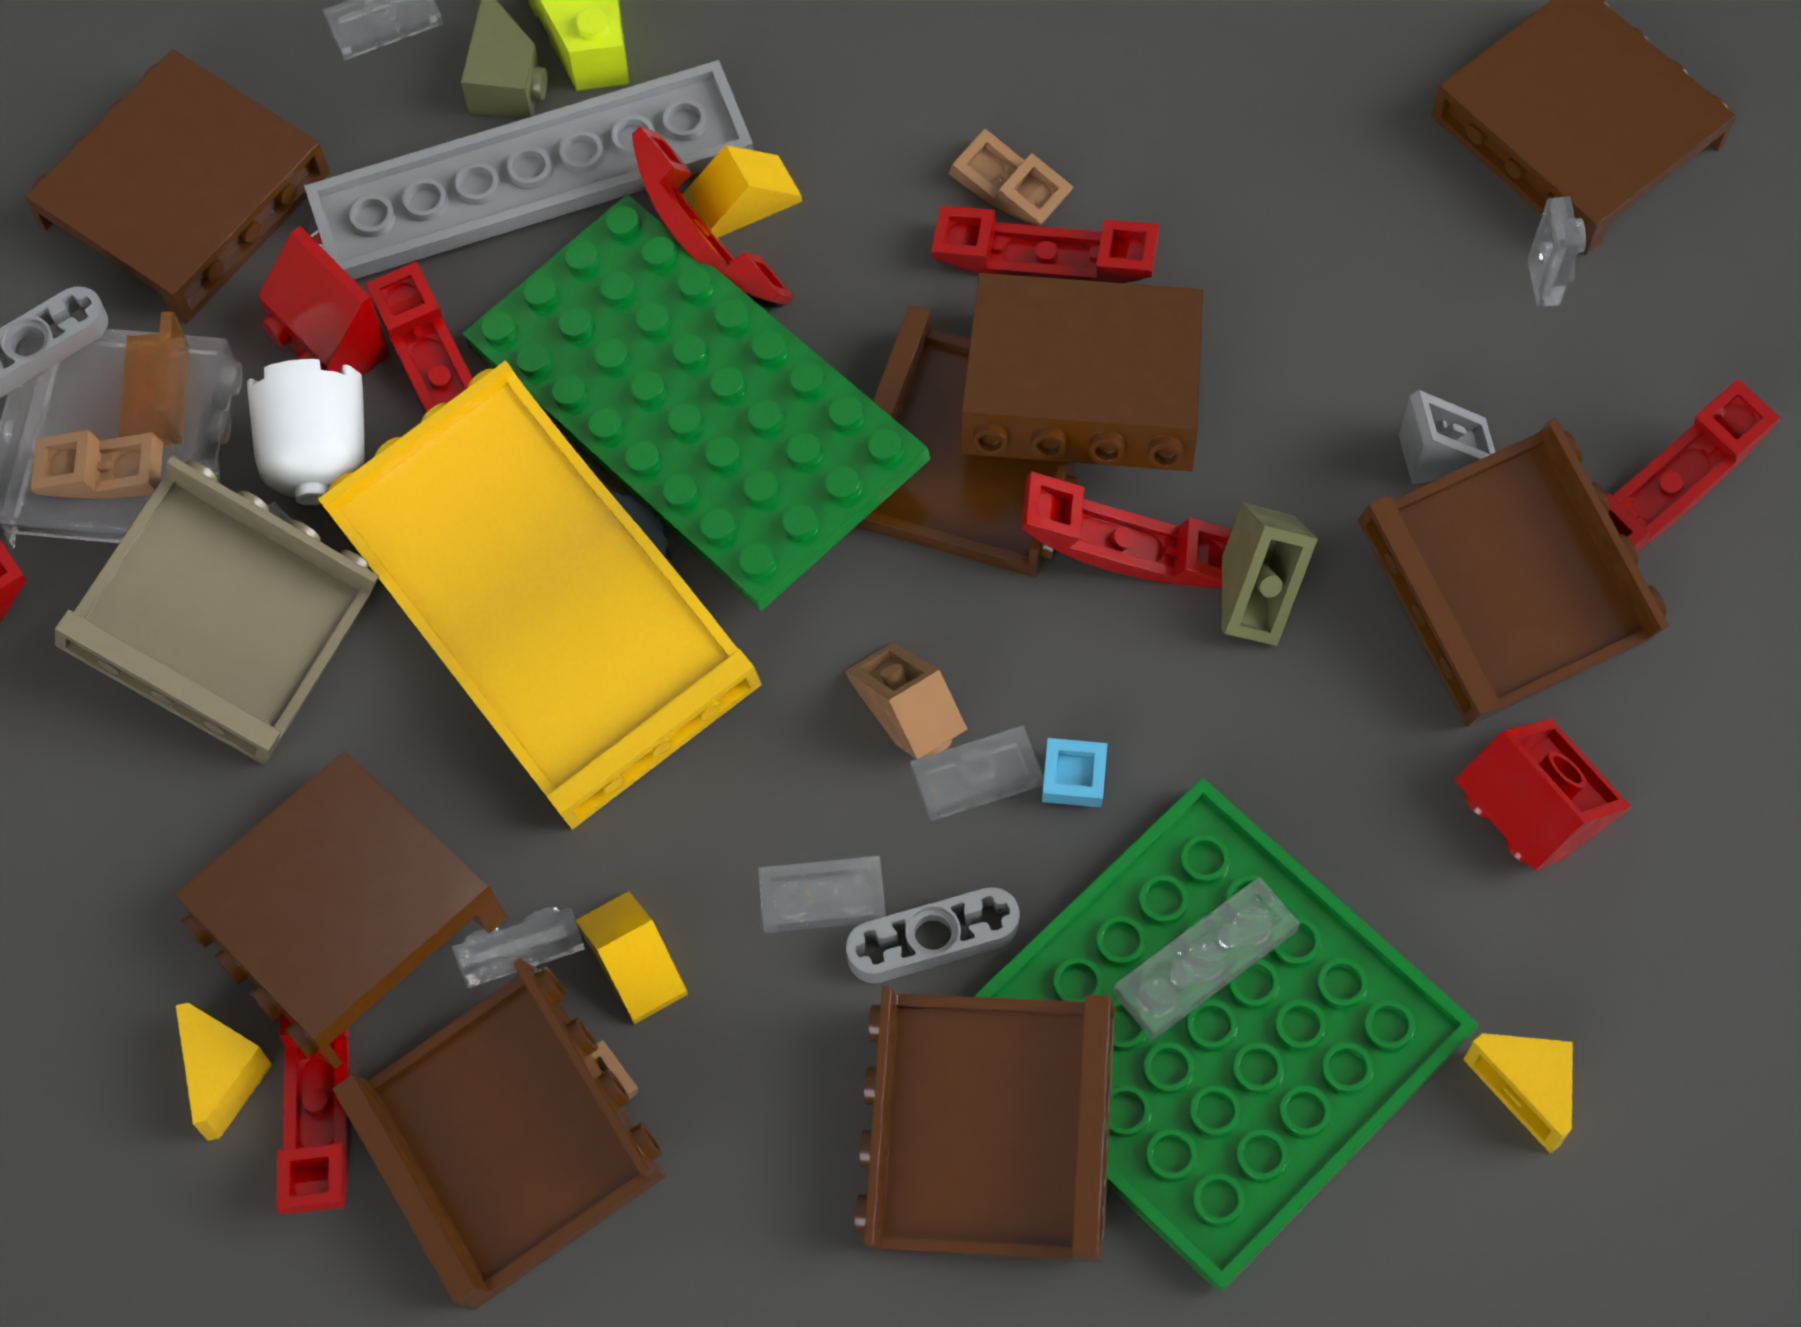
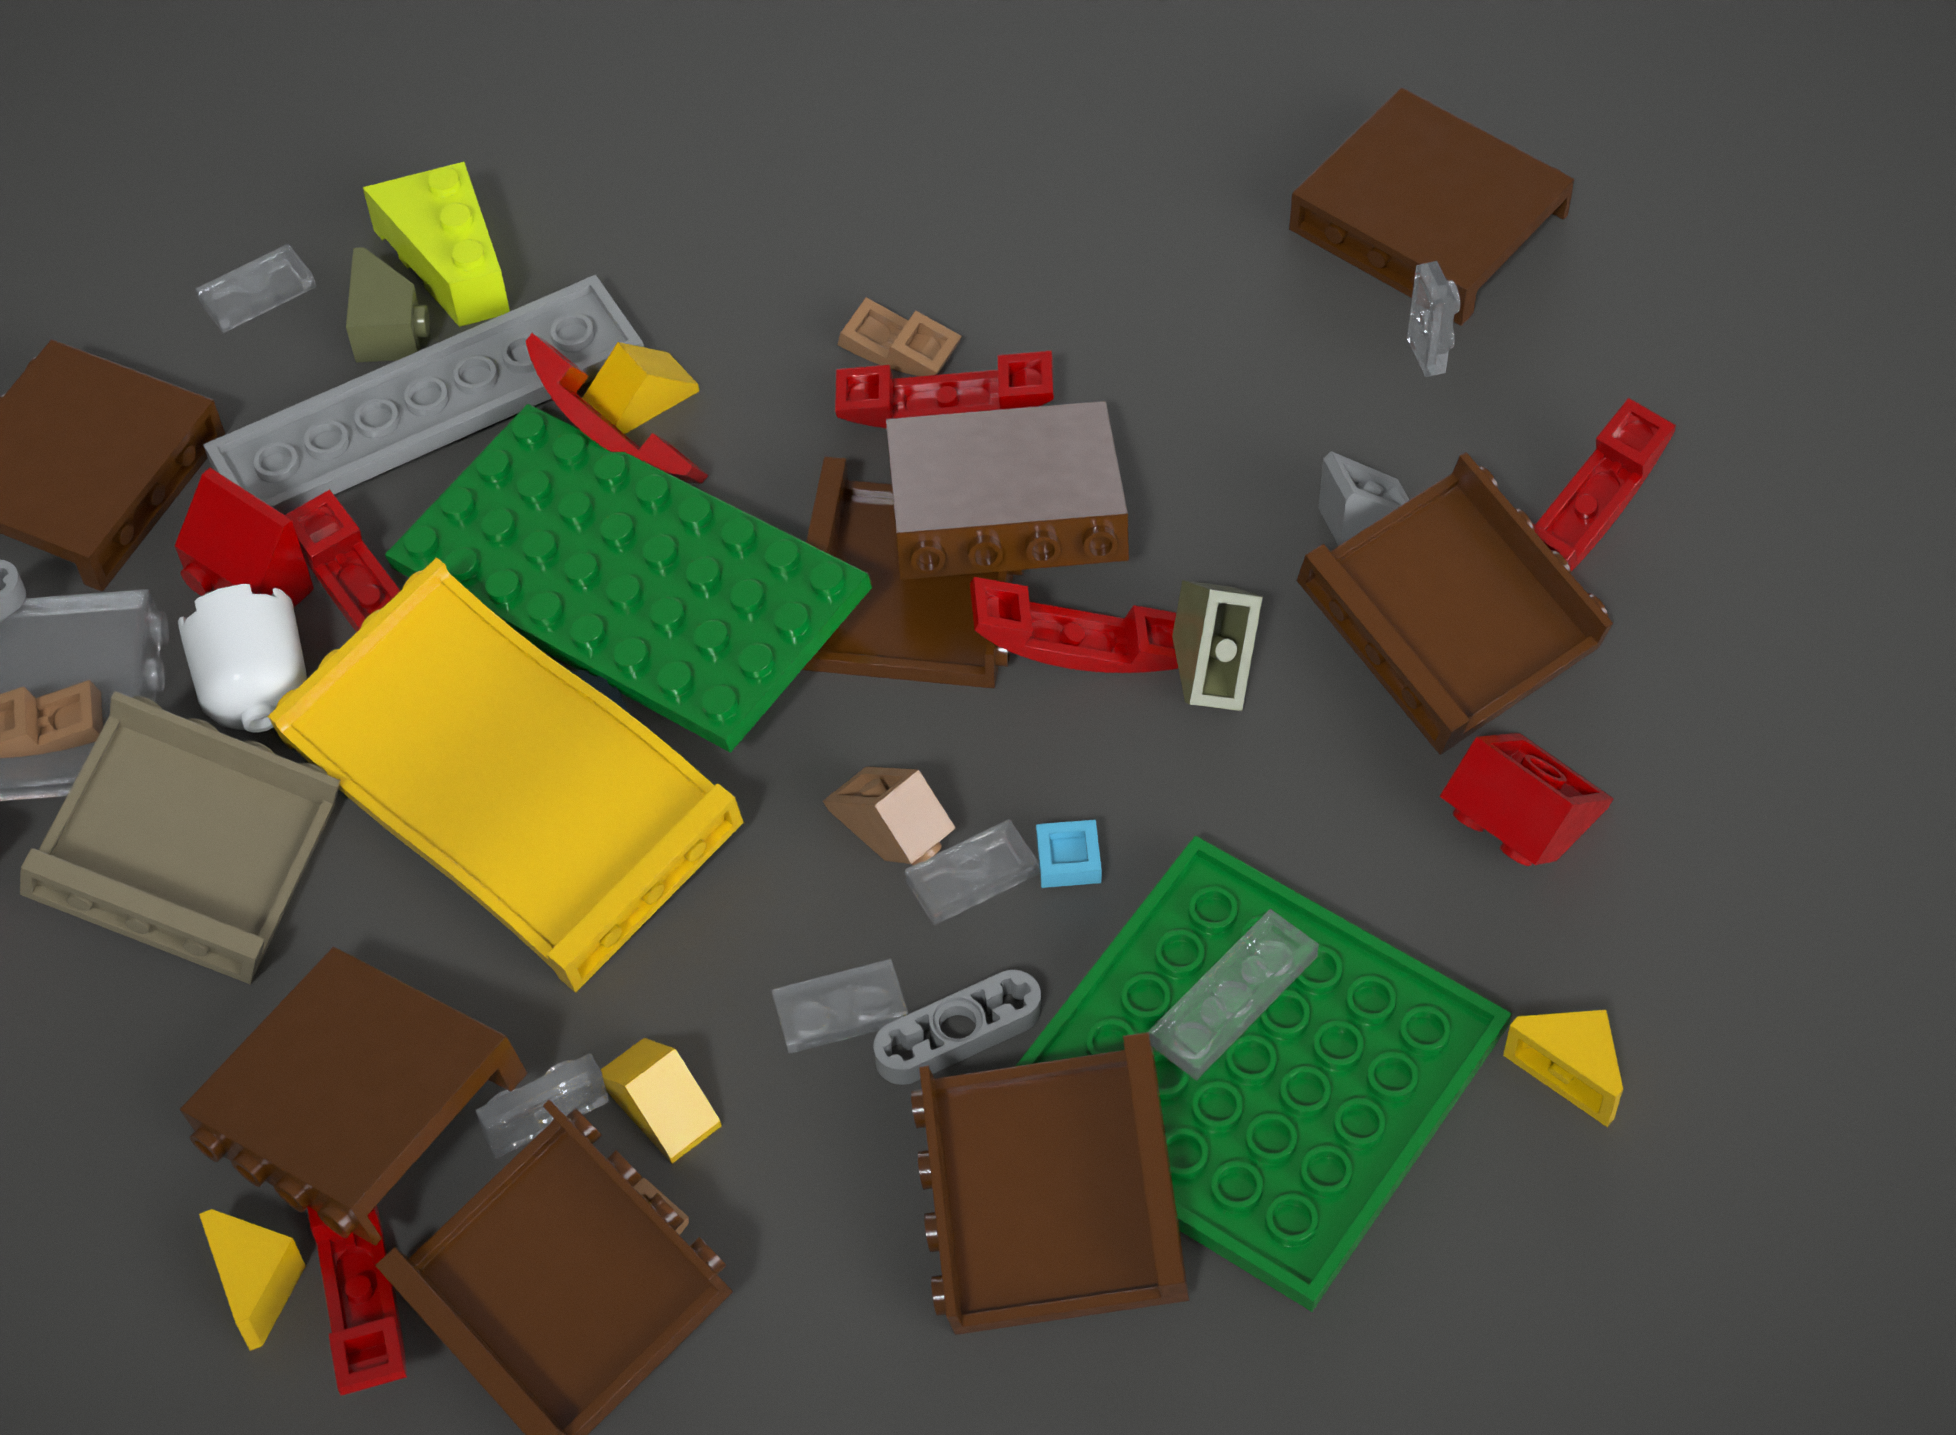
camera: 10 degrees left, 10 degrees down
clear orange panel [118,311,189,445] -> none

